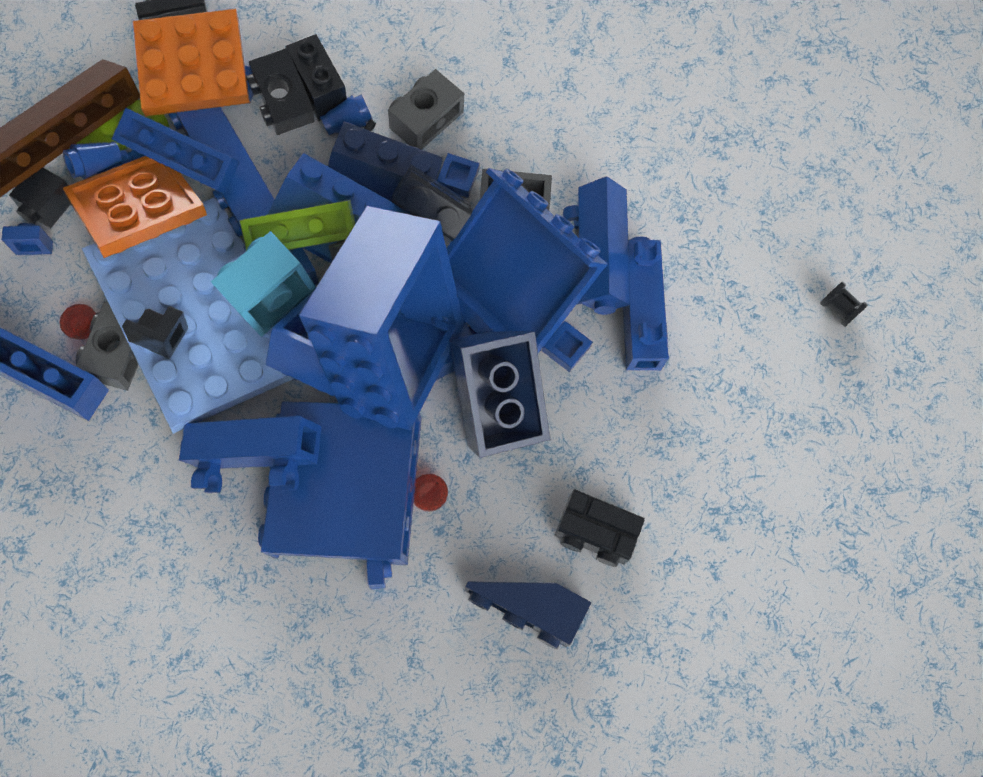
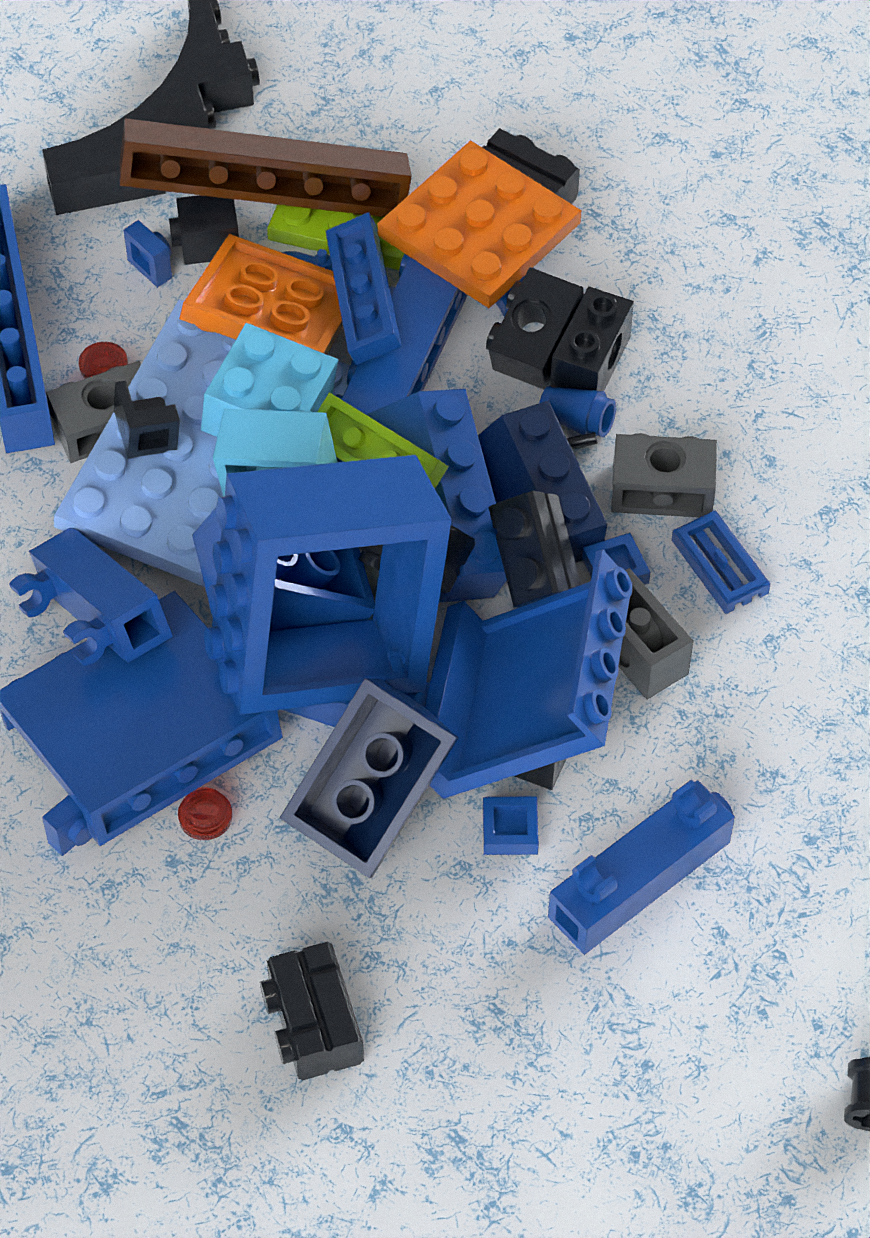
camera: 60 degrees right, 15 degrees down
blue cone [63,141,122,179] -> none
dark blue slope [464,581,592,649] -> none
blue brick [563,176,630,315] -> none
none -> medium azure brick [201,322,338,437]
none -> blue tile [671,510,771,614]

